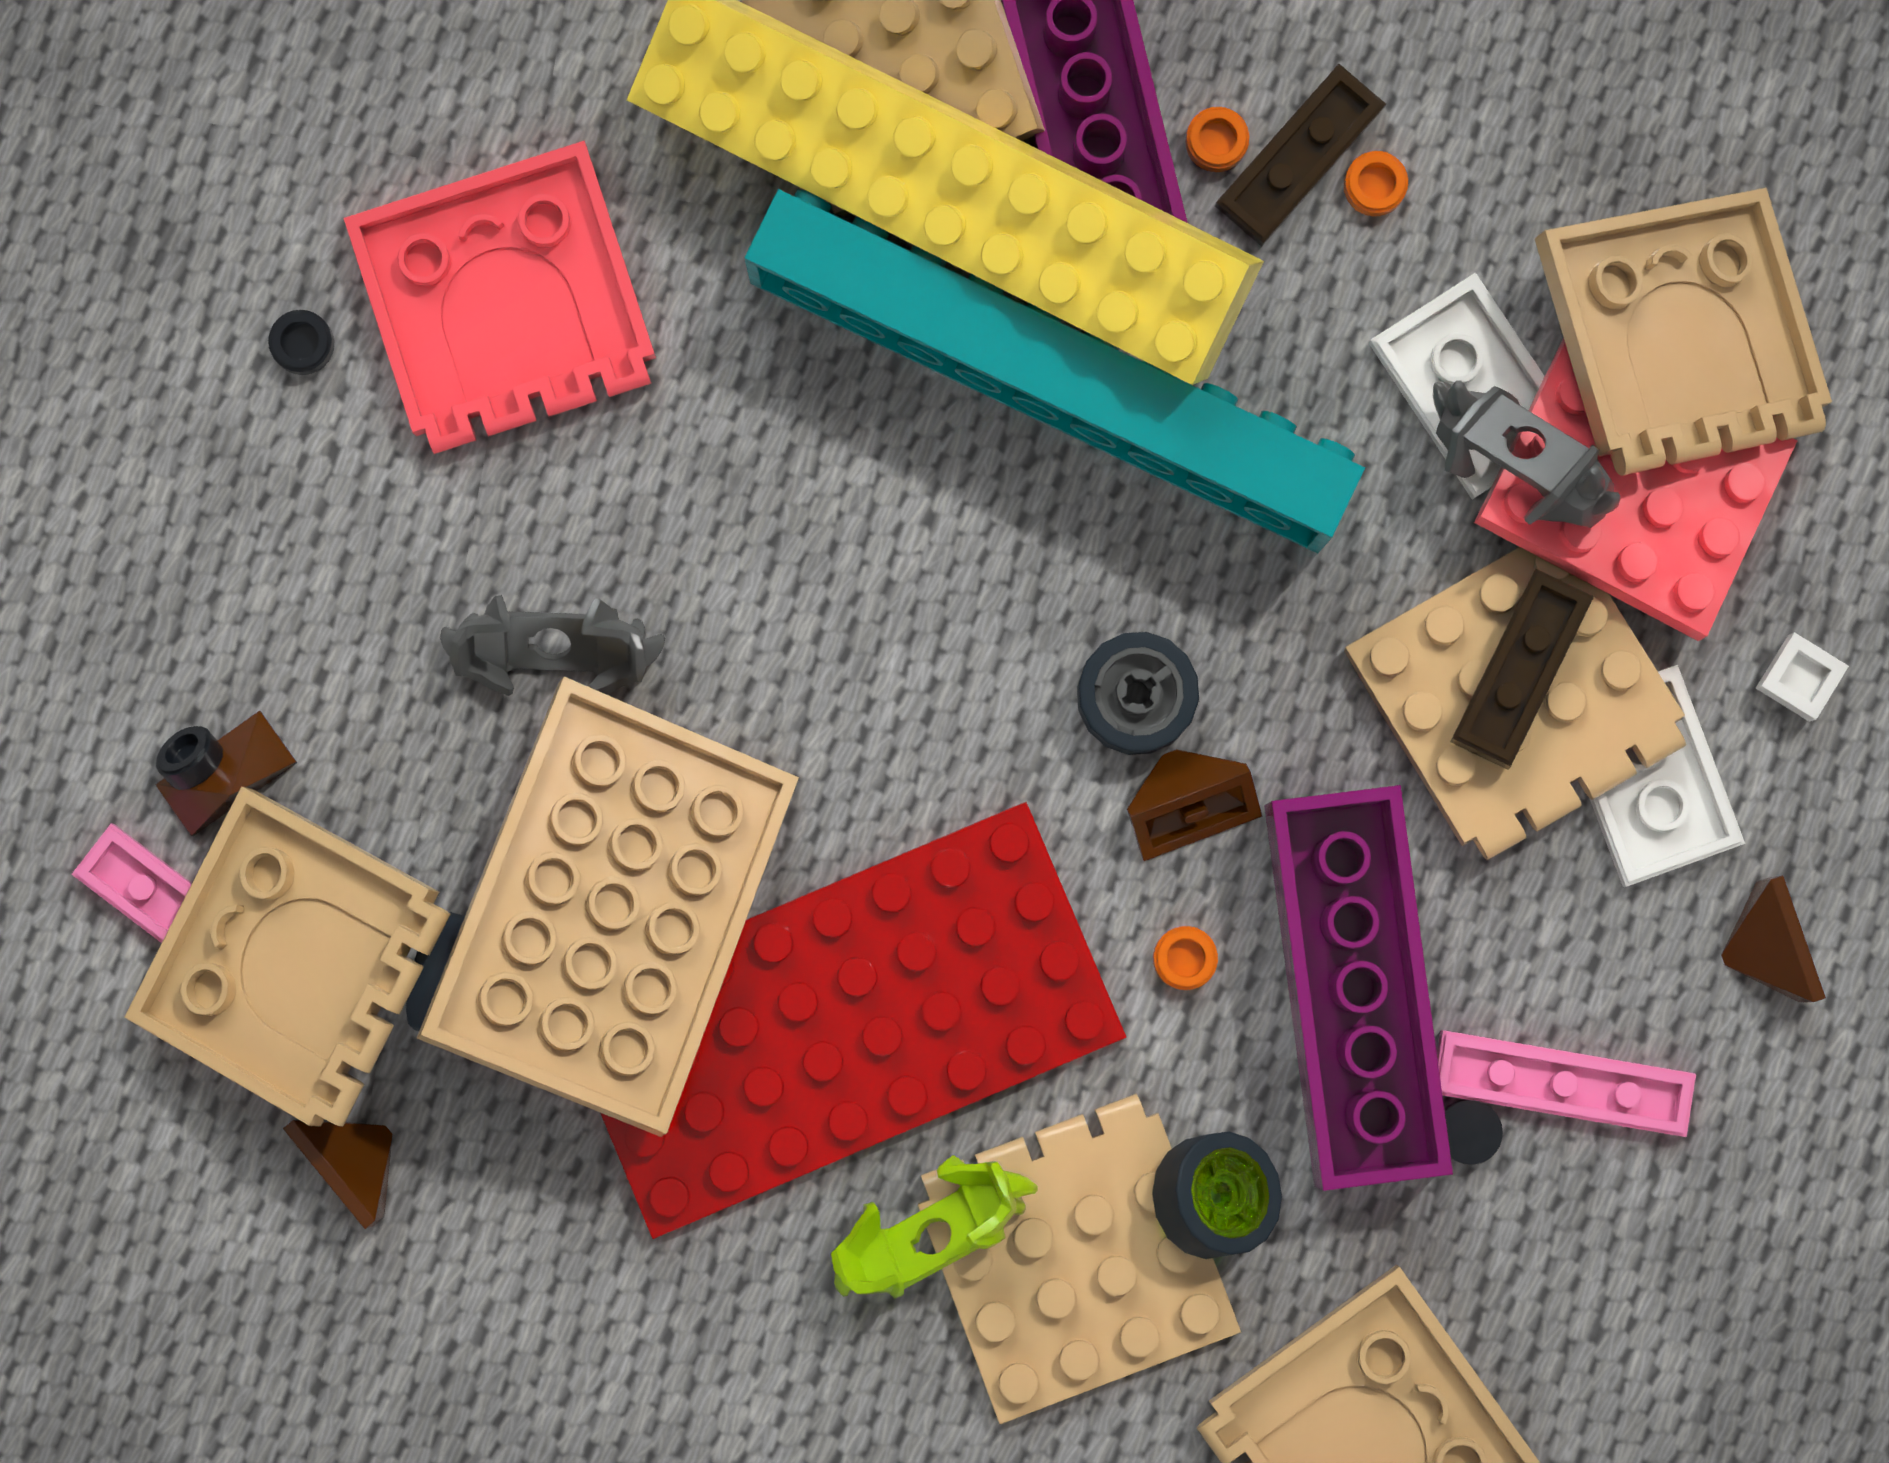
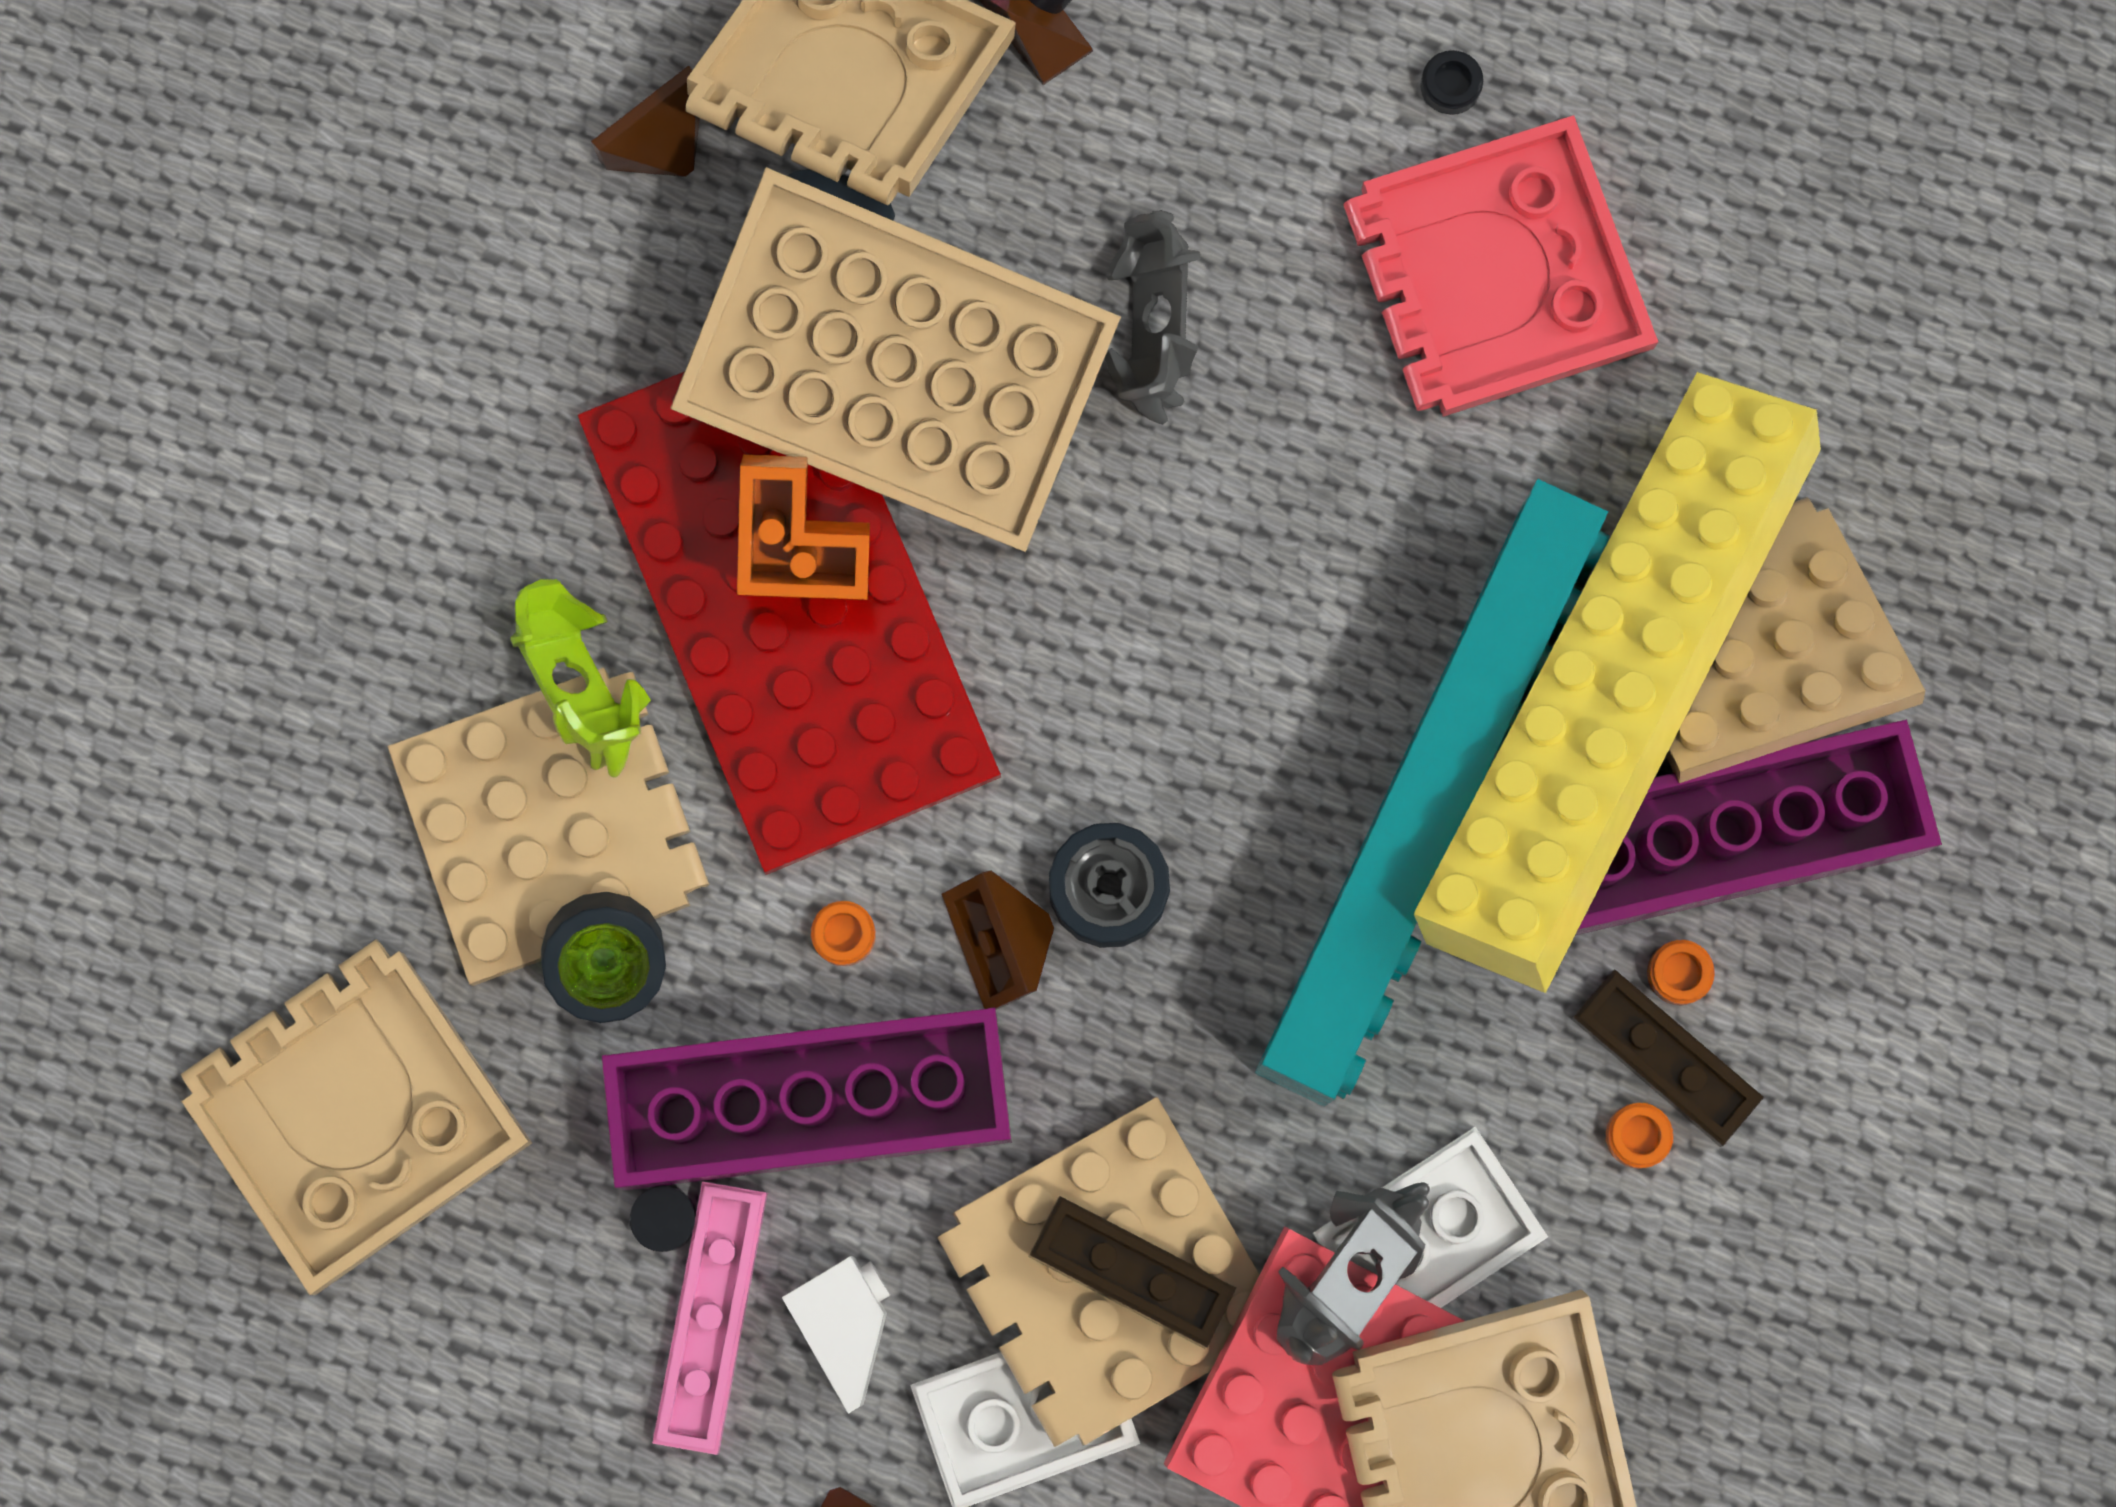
camera: 95 degrees right, 5 degrees down
none -> orange brick [737,454,870,600]
none -> white slope [782,1256,890,1414]

